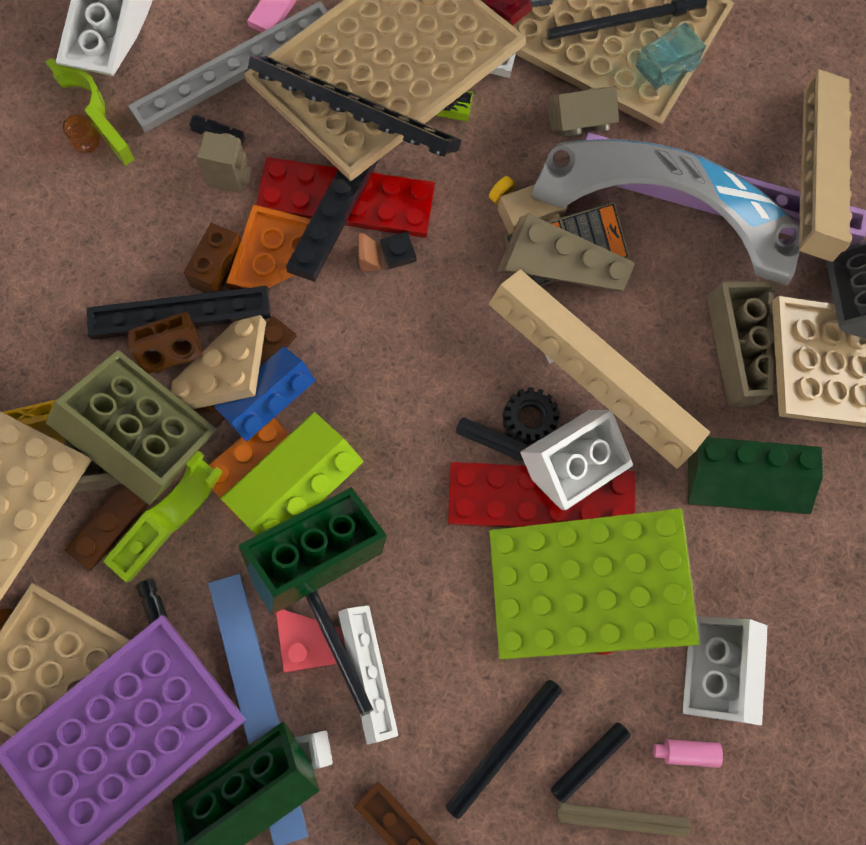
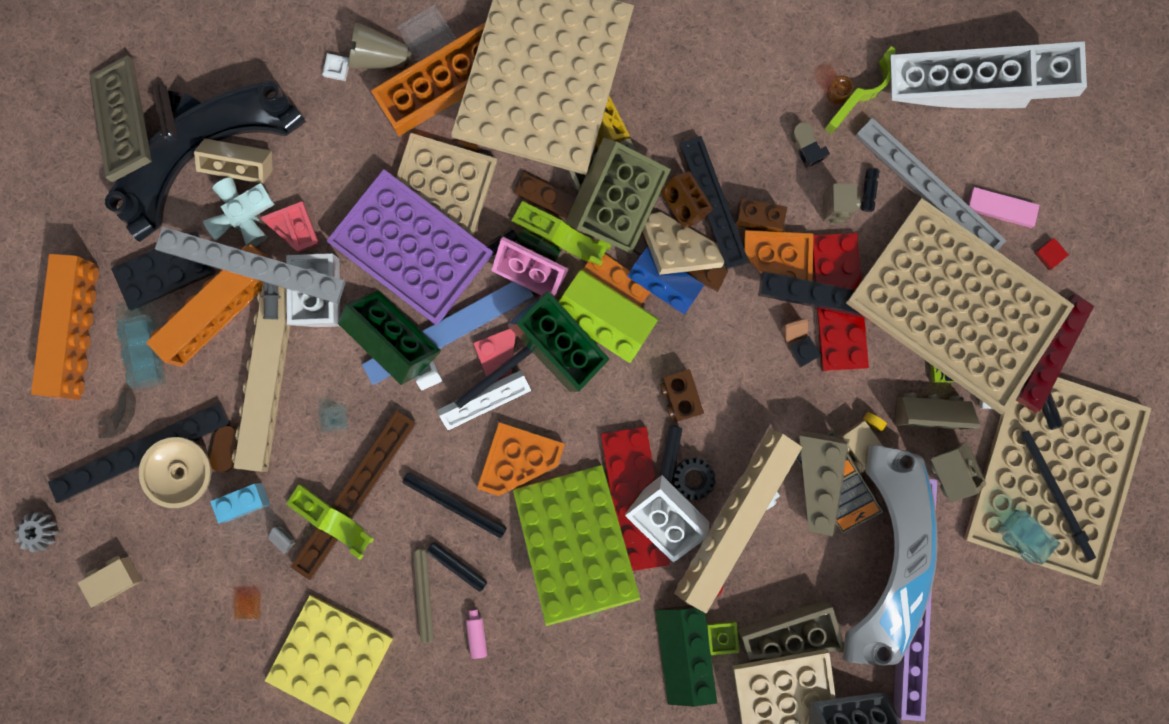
camera: 80 degrees right, 10 degrees up
black plate [248,56,462,156] -> none
white slope [683,616,768,726] -> none
tan brick [799,69,852,262] -> none
none -> orange plate [477,422,565,496]
none -> bright pink slope [491,237,569,298]
none -> dark green axle [517,229,562,262]
none -> reddish brown brick [659,369,704,422]
none -> lime piece [707,621,739,655]
none -> leg [791,122,830,169]
none -> dark tan slope [895,393,980,430]

